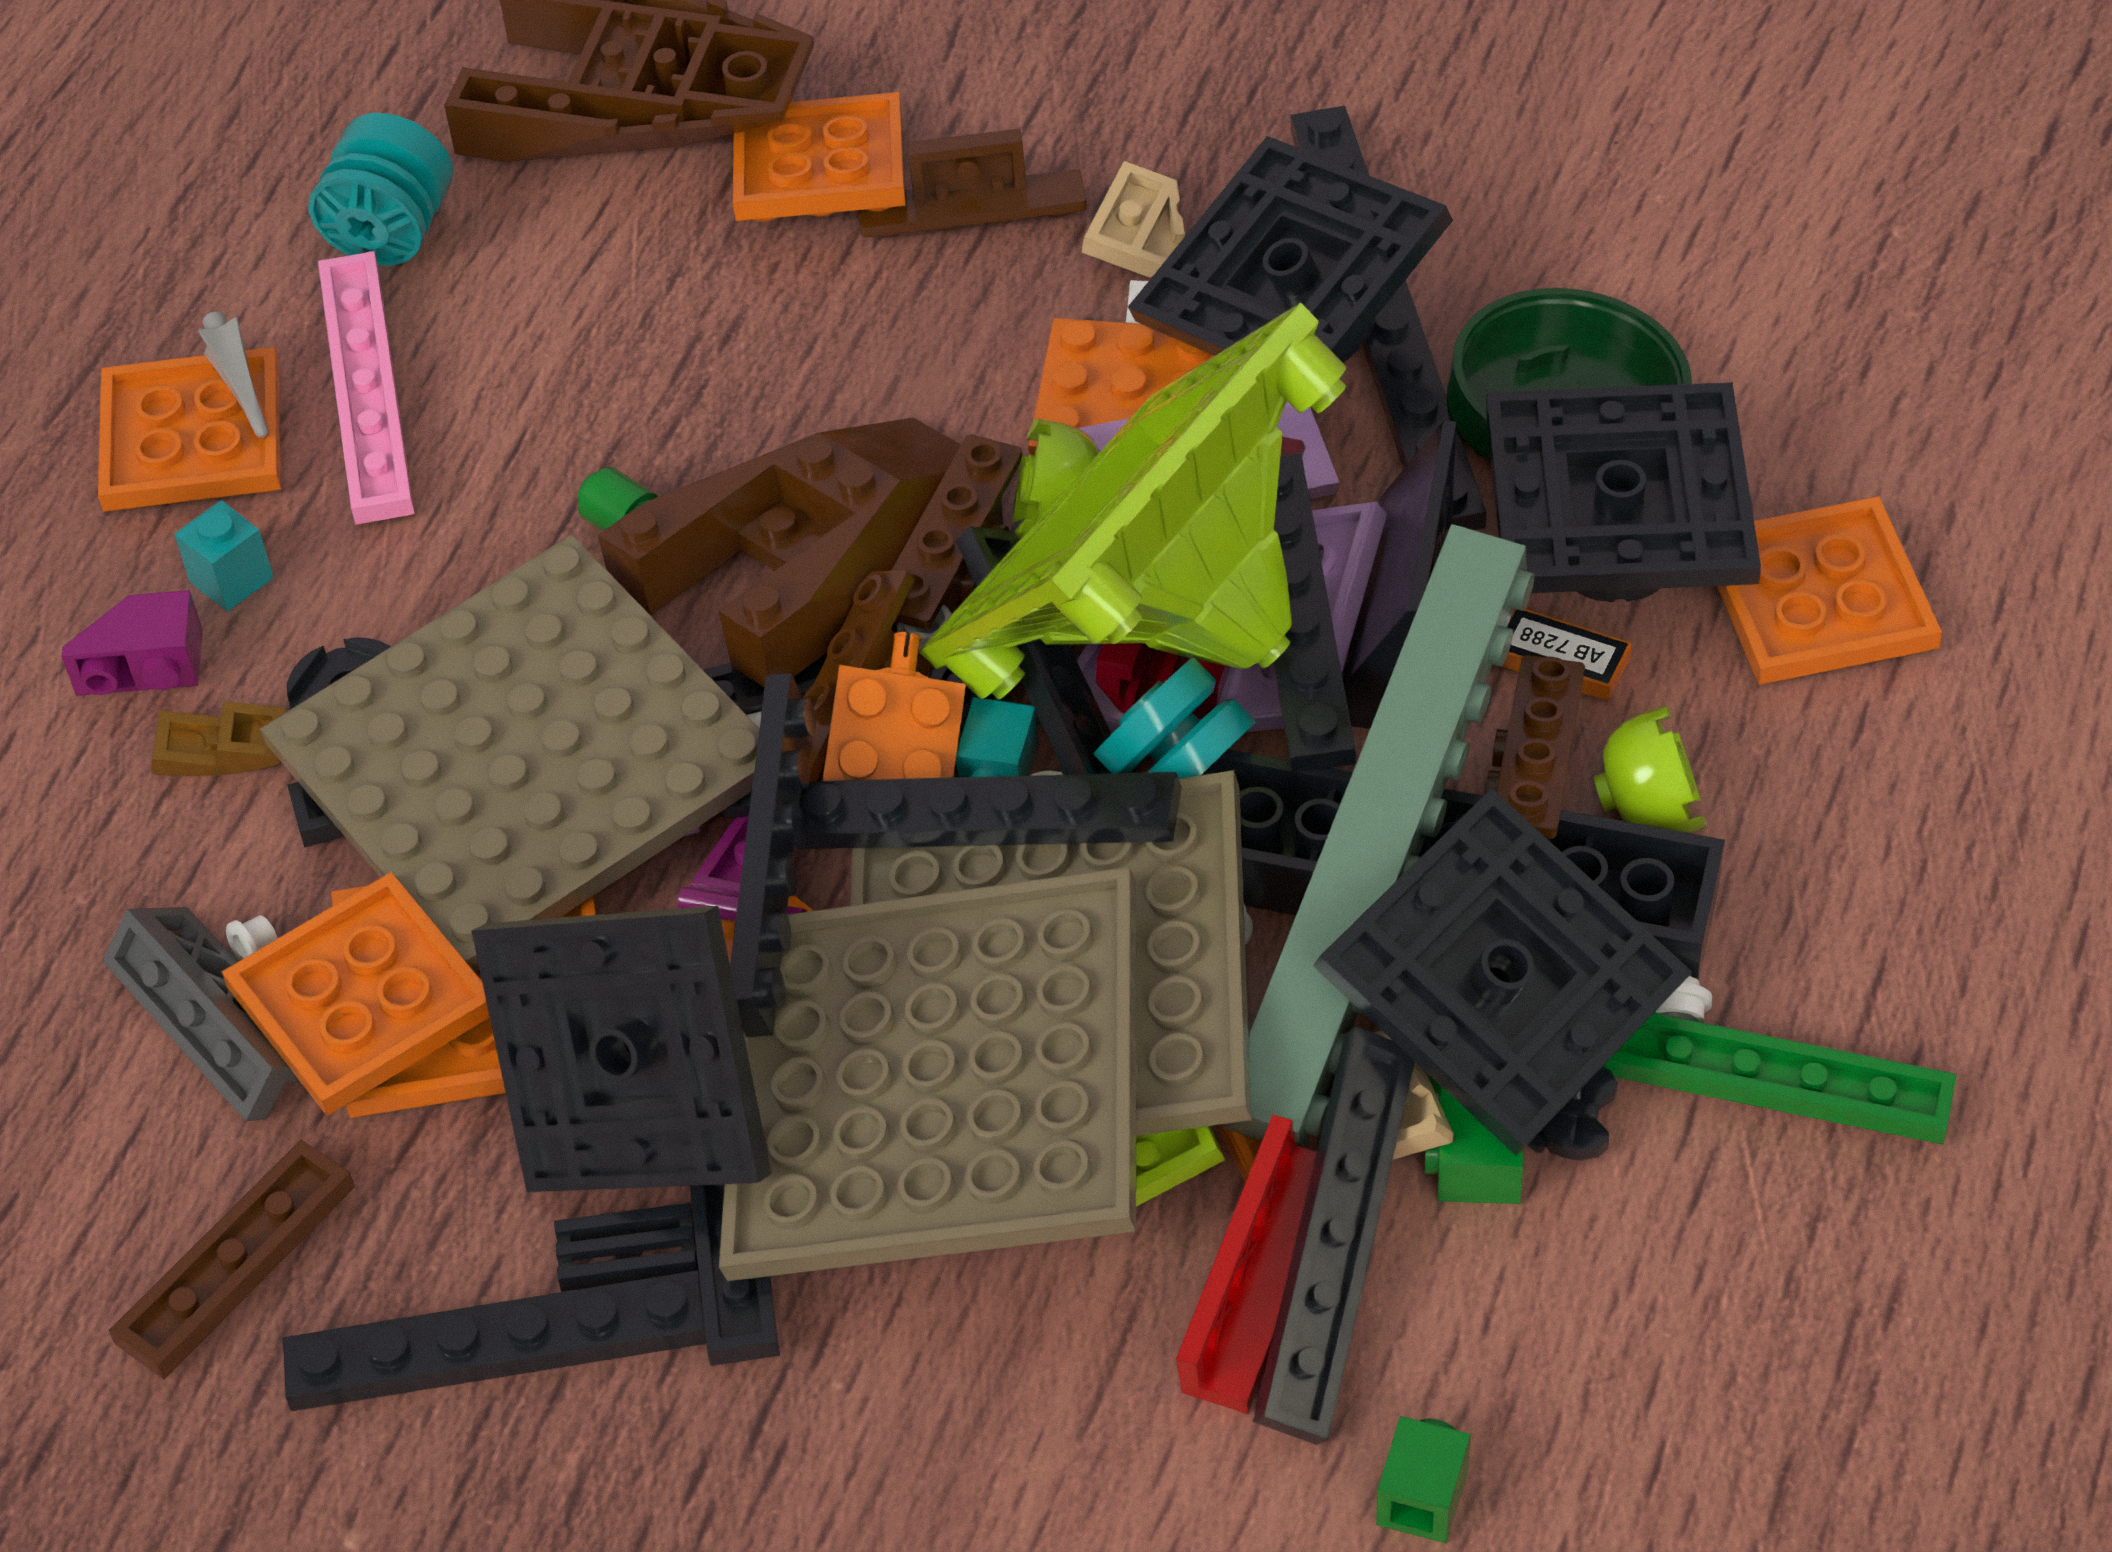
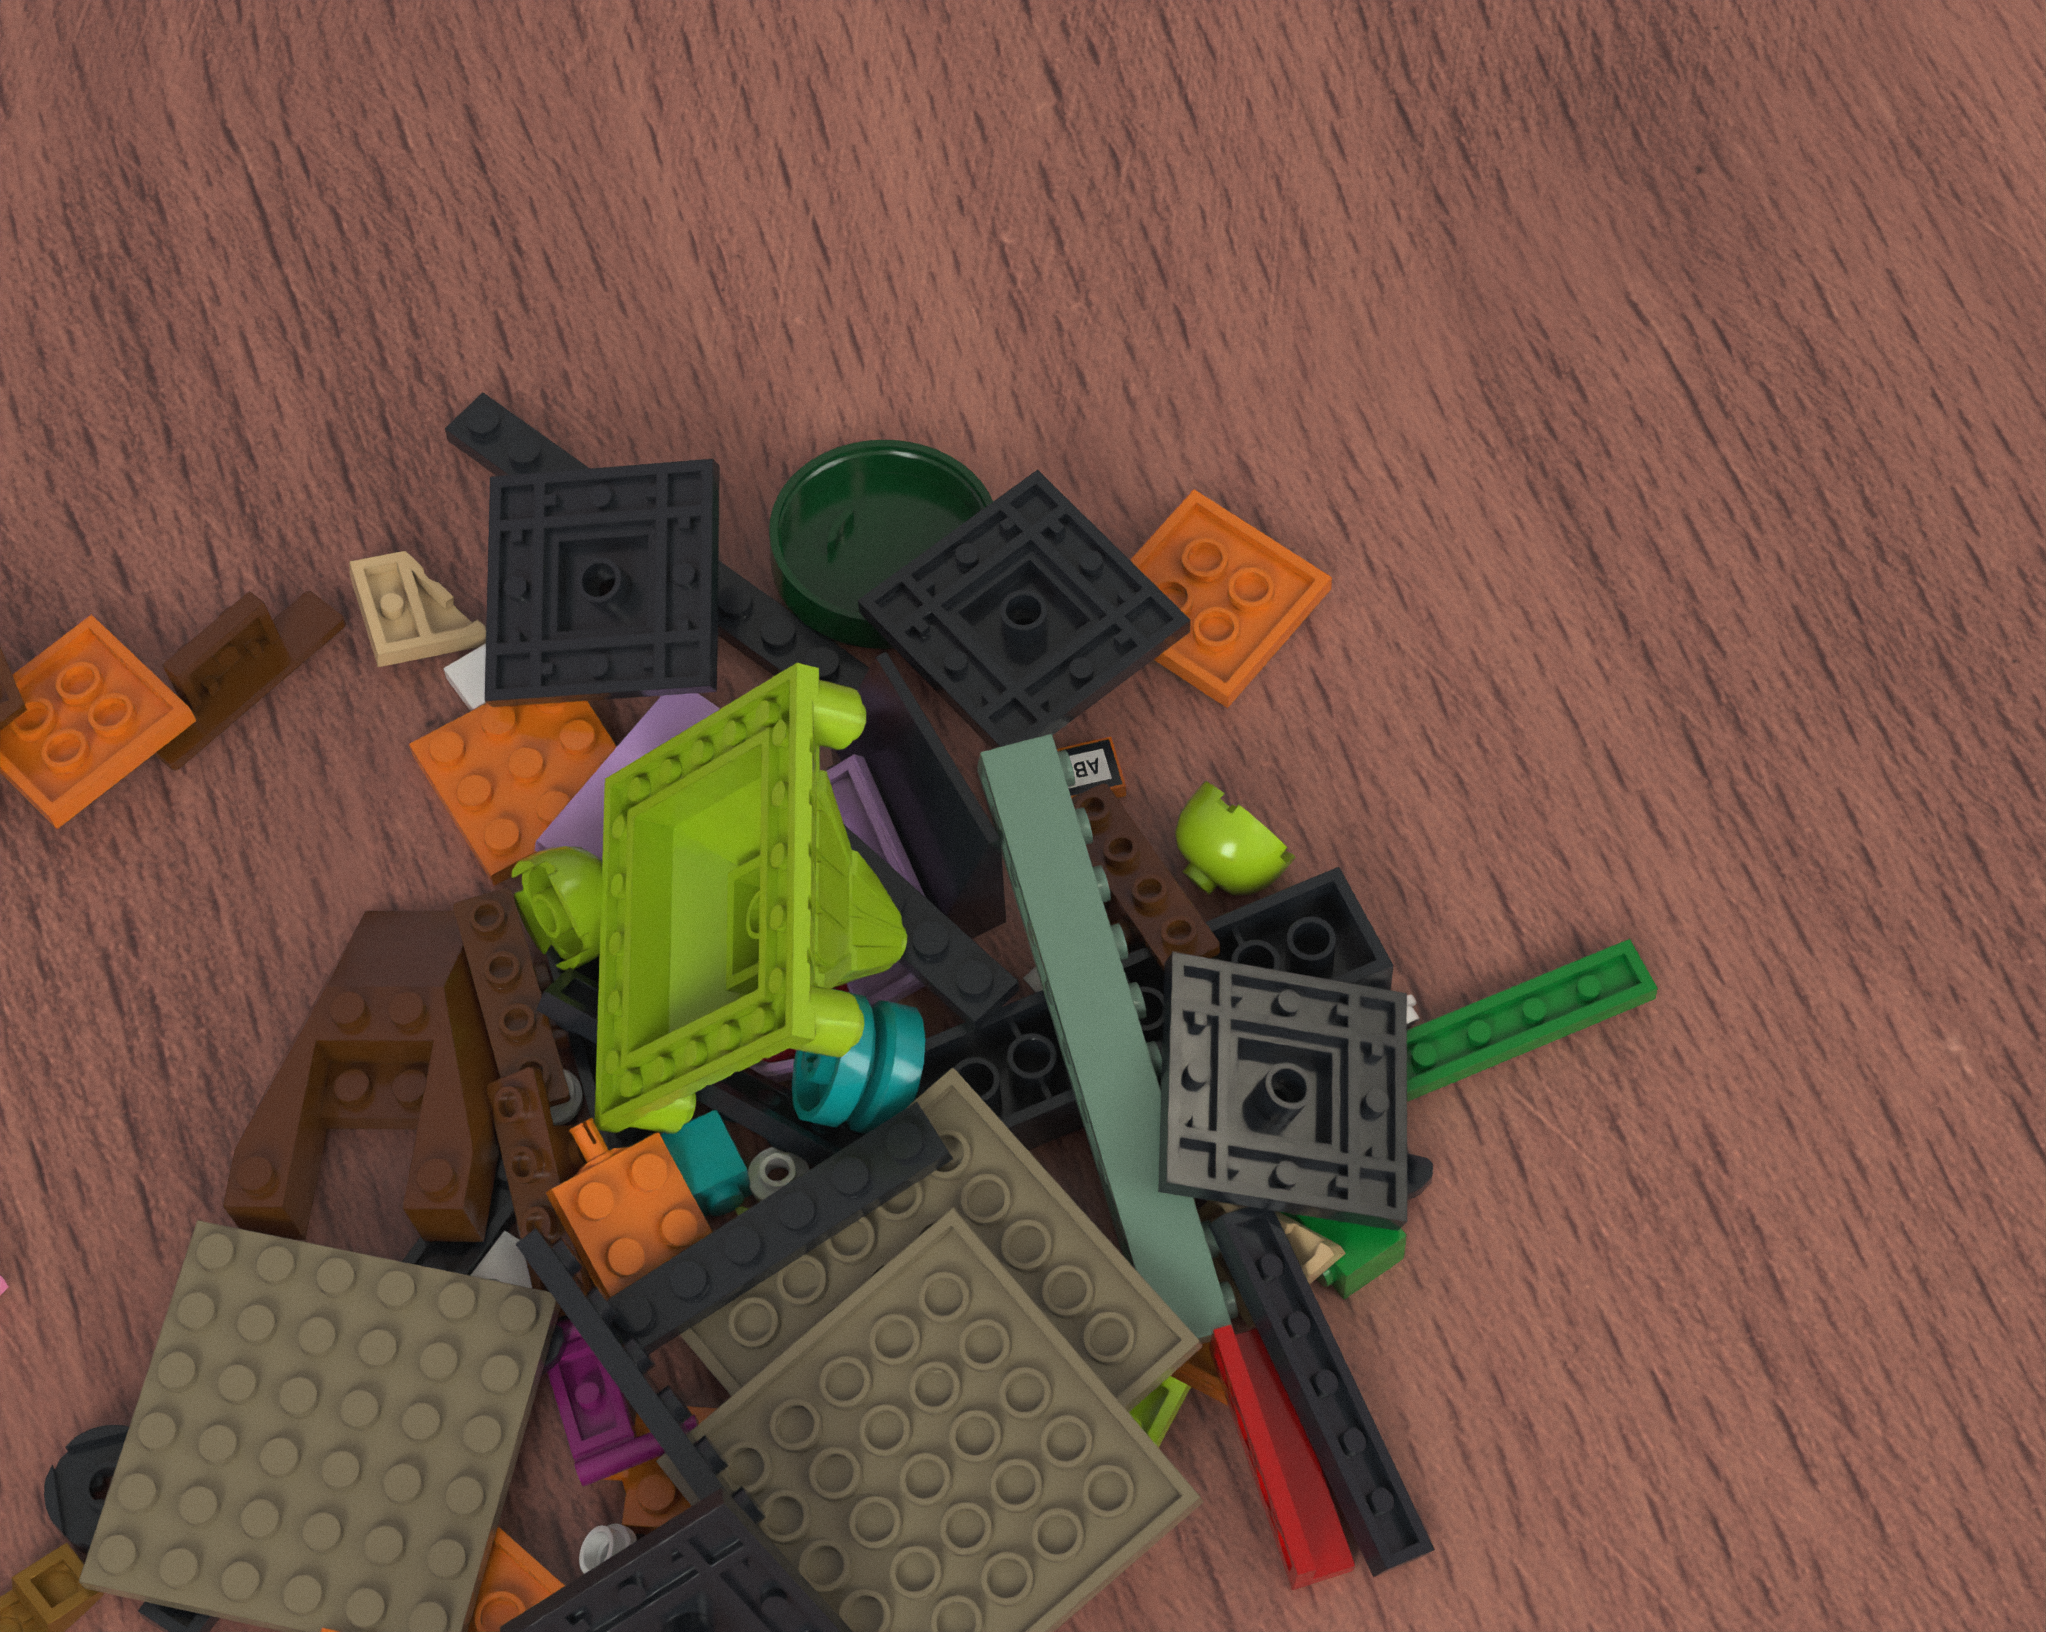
camera: 40 degrees left, 10 degrees up
green brick [578,467,659,531] -> none
green brick [1376,1416,1471,1544] -> none

